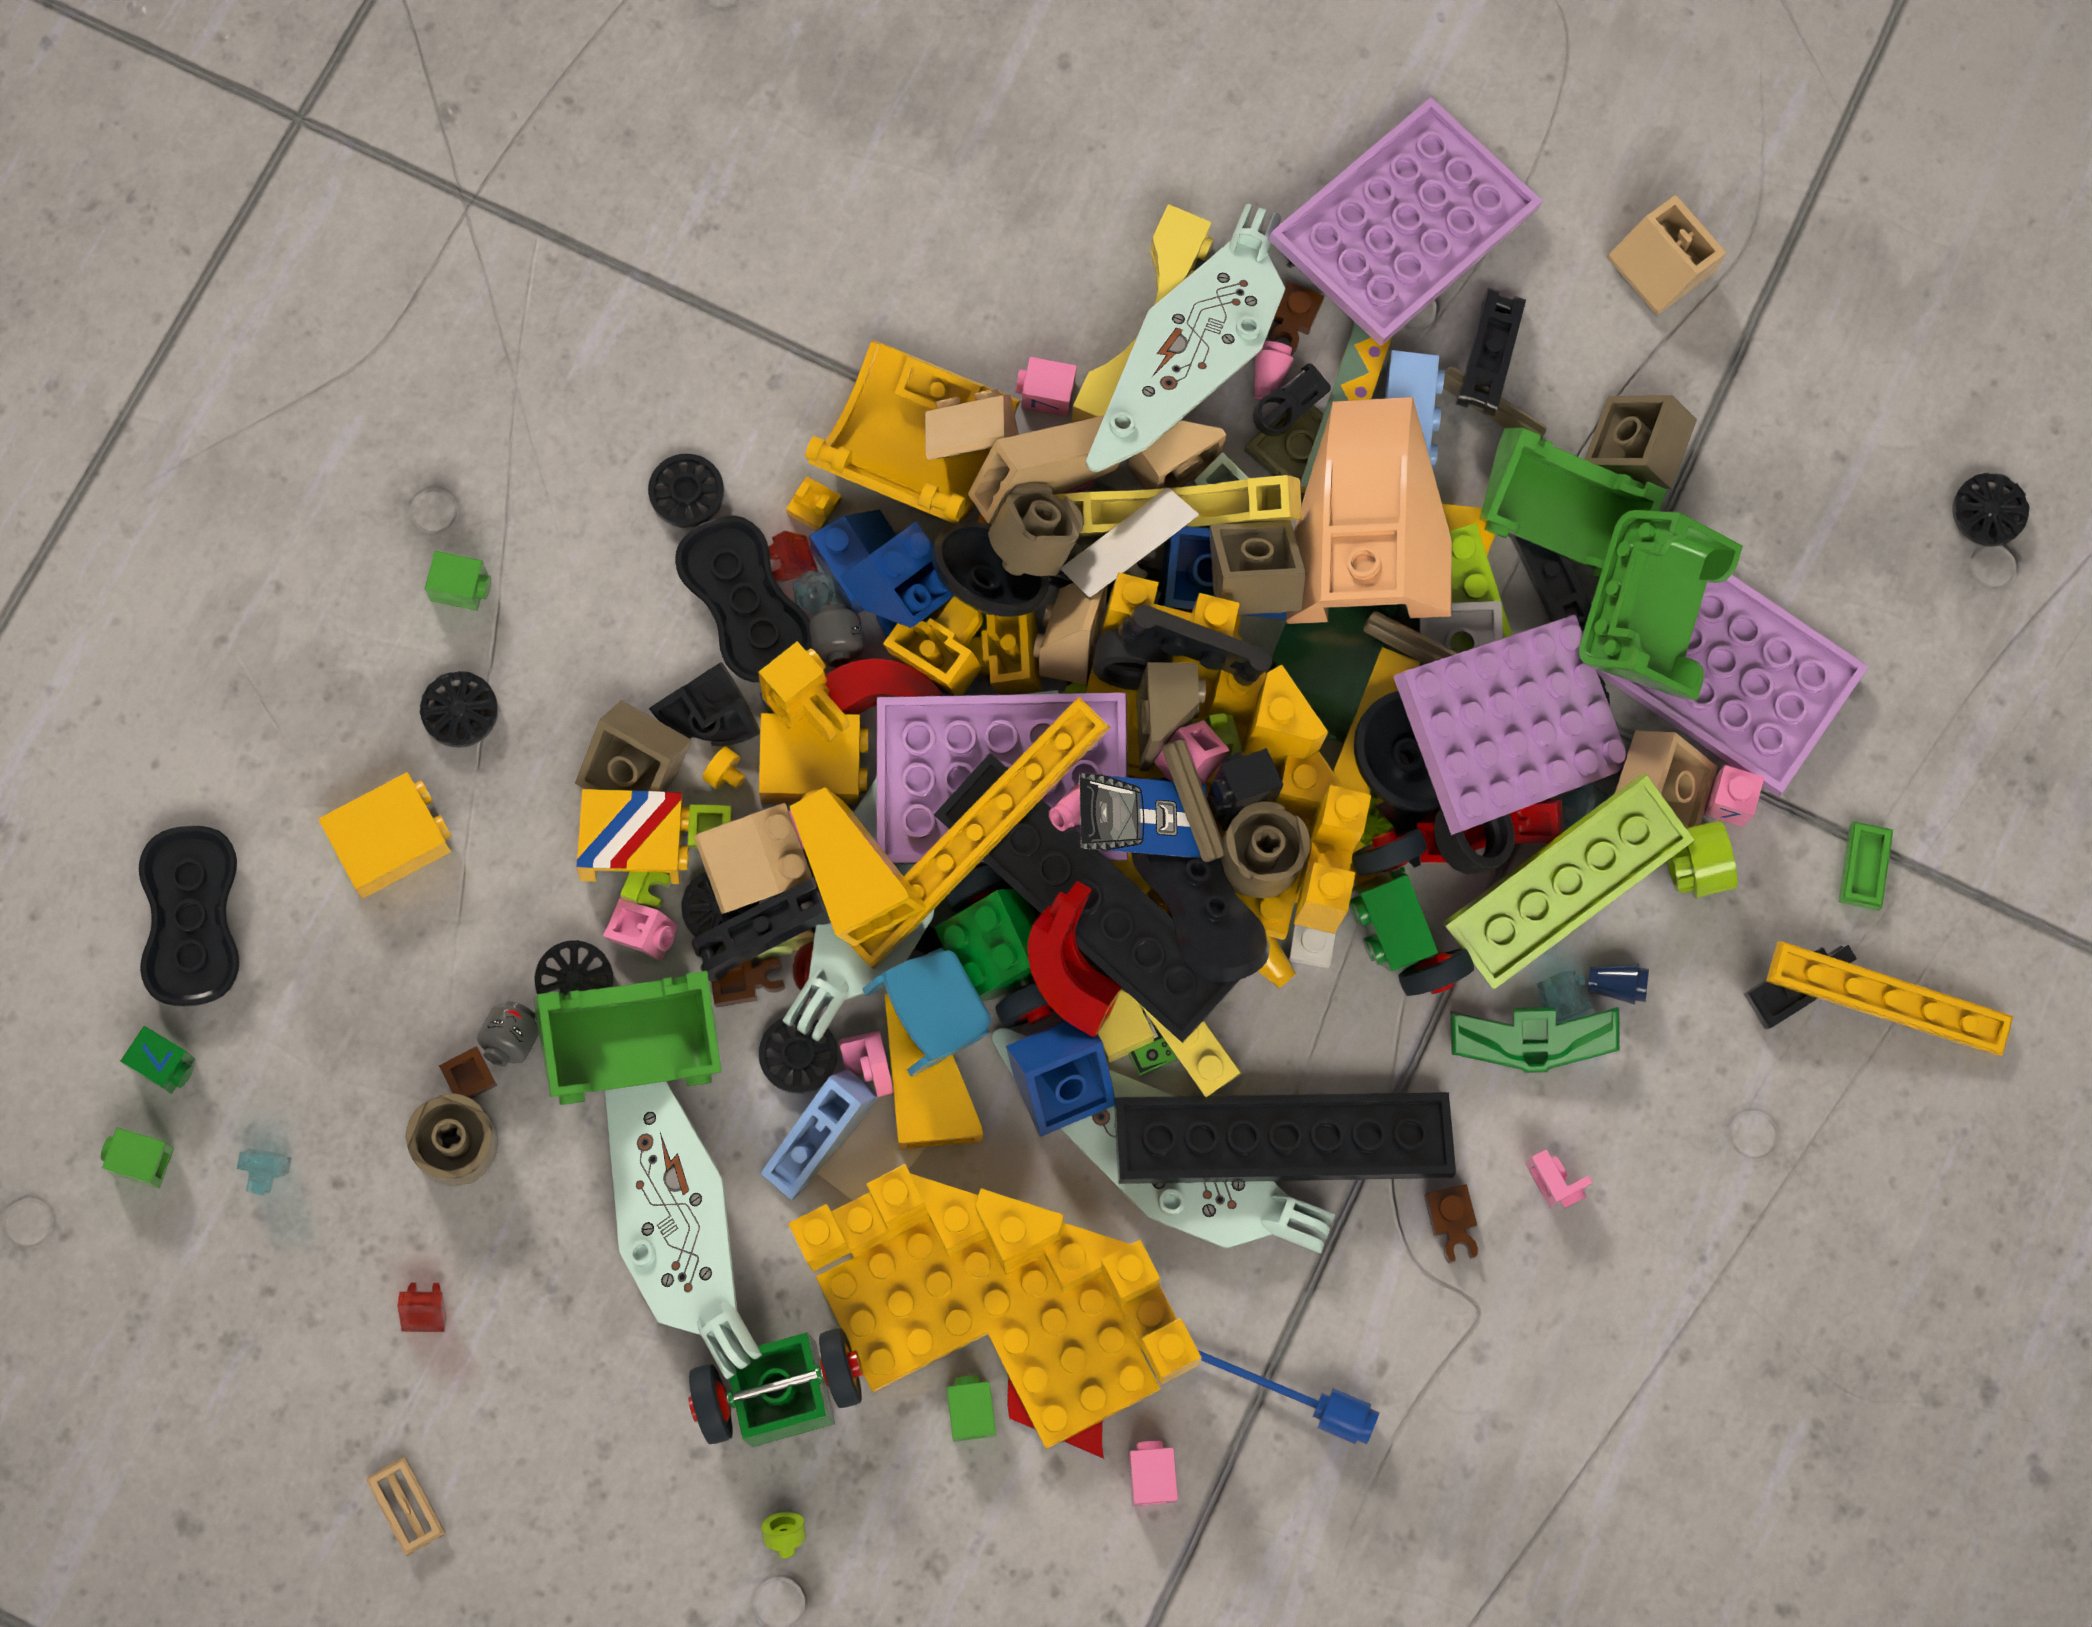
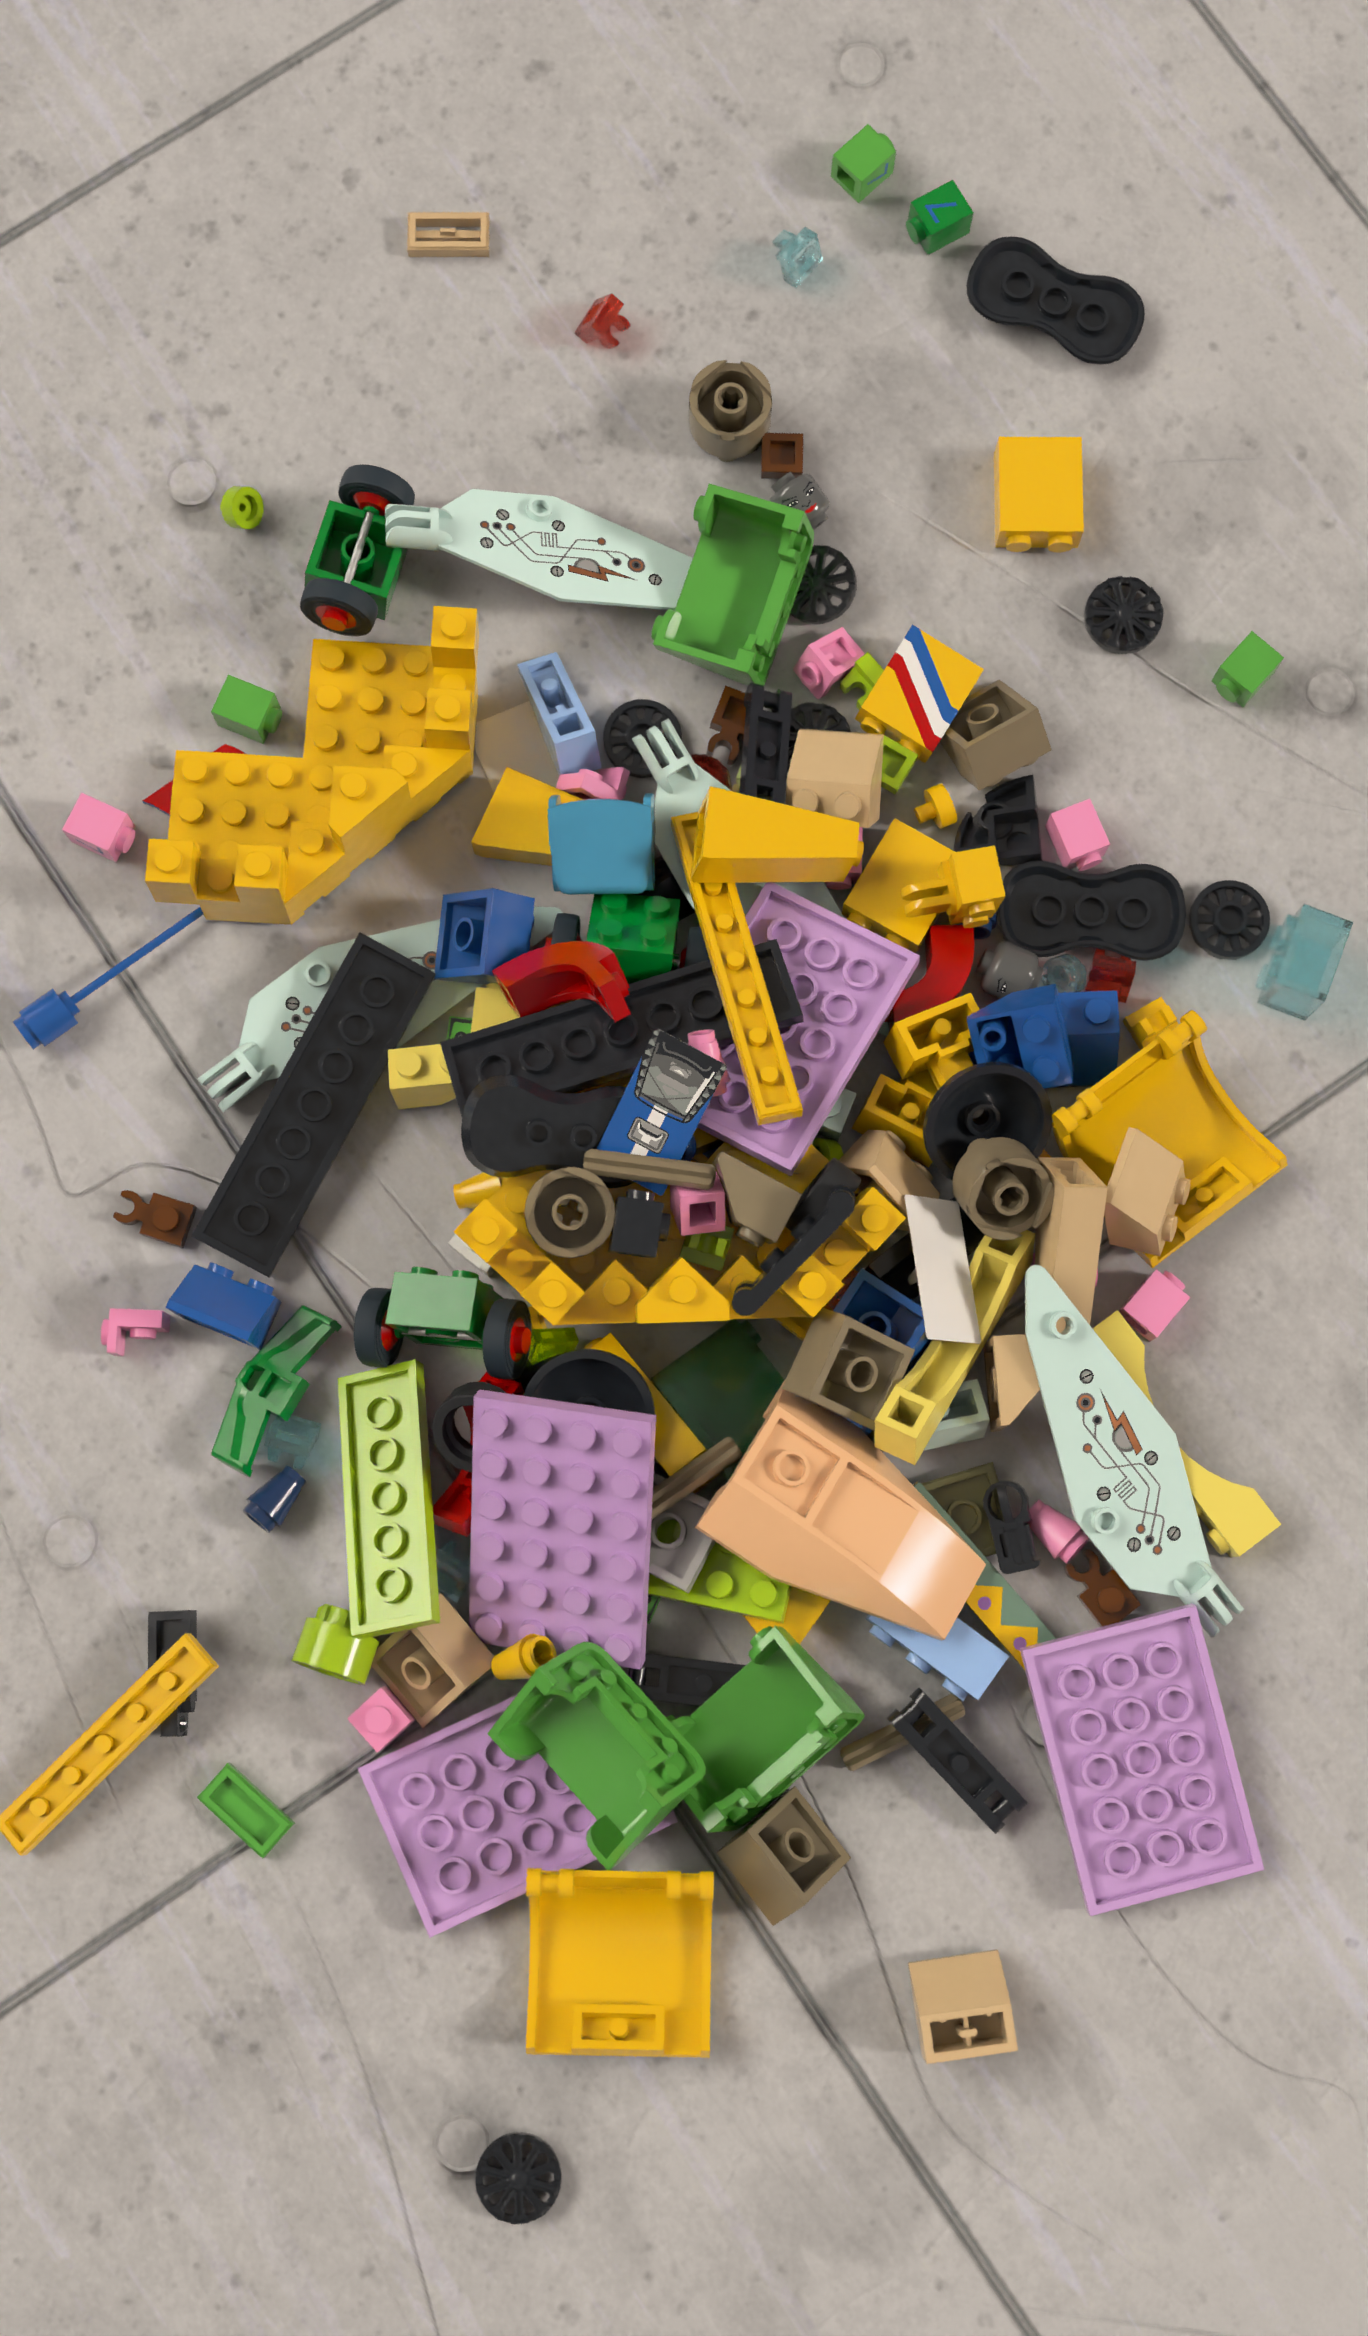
camera: 125 degrees right, 5 degrees up
none -> blue slope [165,1262,282,1350]
none -> yellow cone [491,1634,557,1680]
none -> yellow hinge [526,1868,714,2058]
none -> bright pink brick [1045,798,1110,871]
none -> clear light blue piece [1255,904,1353,1021]

